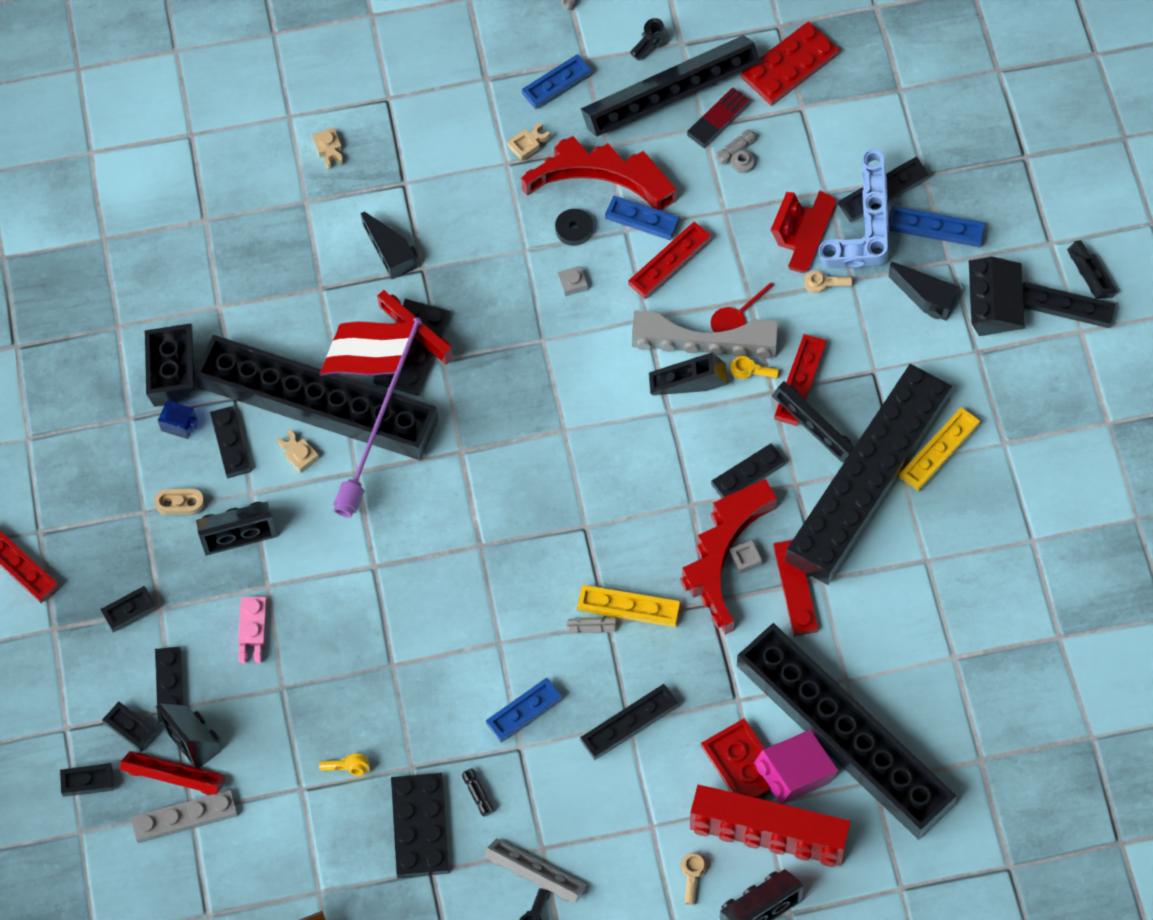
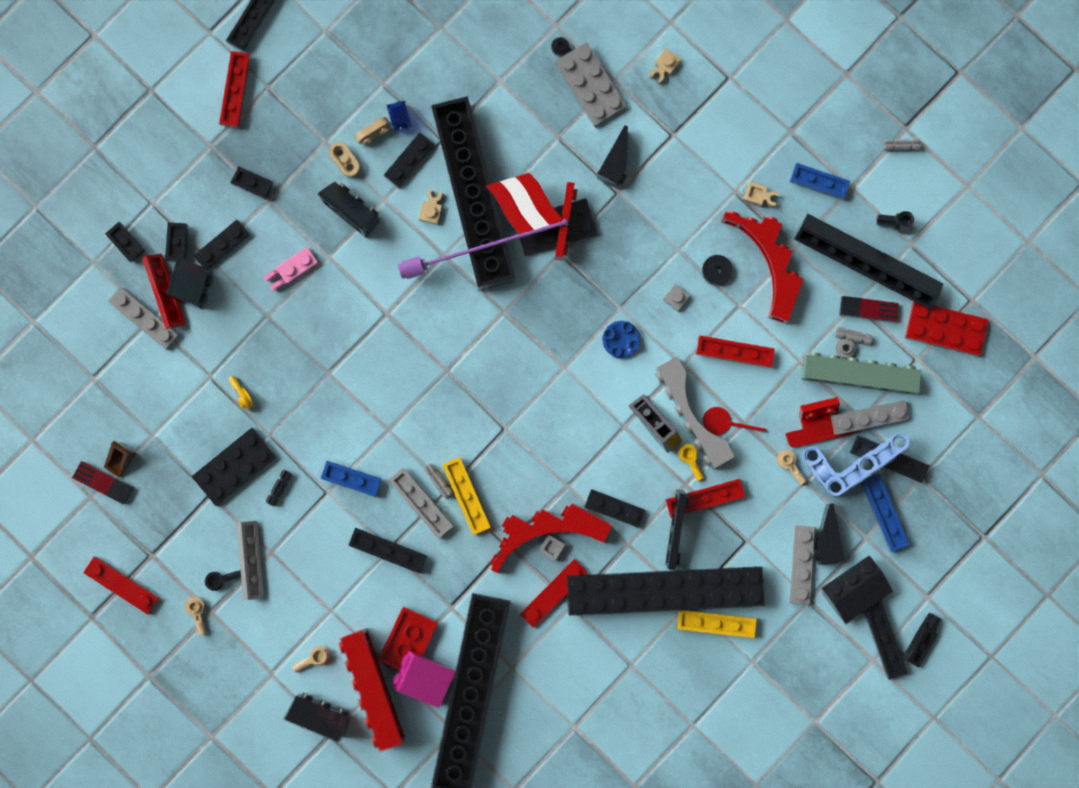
camera: 50 degrees right, 20 degrees up
black slope [145,323,194,407] -> none
blue plate [605,195,679,241] -> none
none -> tan plate [355,117,391,145]
none -> light grey plate [389,468,453,539]
none -> black plate [551,37,573,56]
none -> light grey plate [555,42,626,127]
none -> blue dish [602,321,640,359]
none -> light grey plate [789,525,815,605]
none -> sand green brick [801,352,922,395]
none -> light grey plate [831,400,909,435]

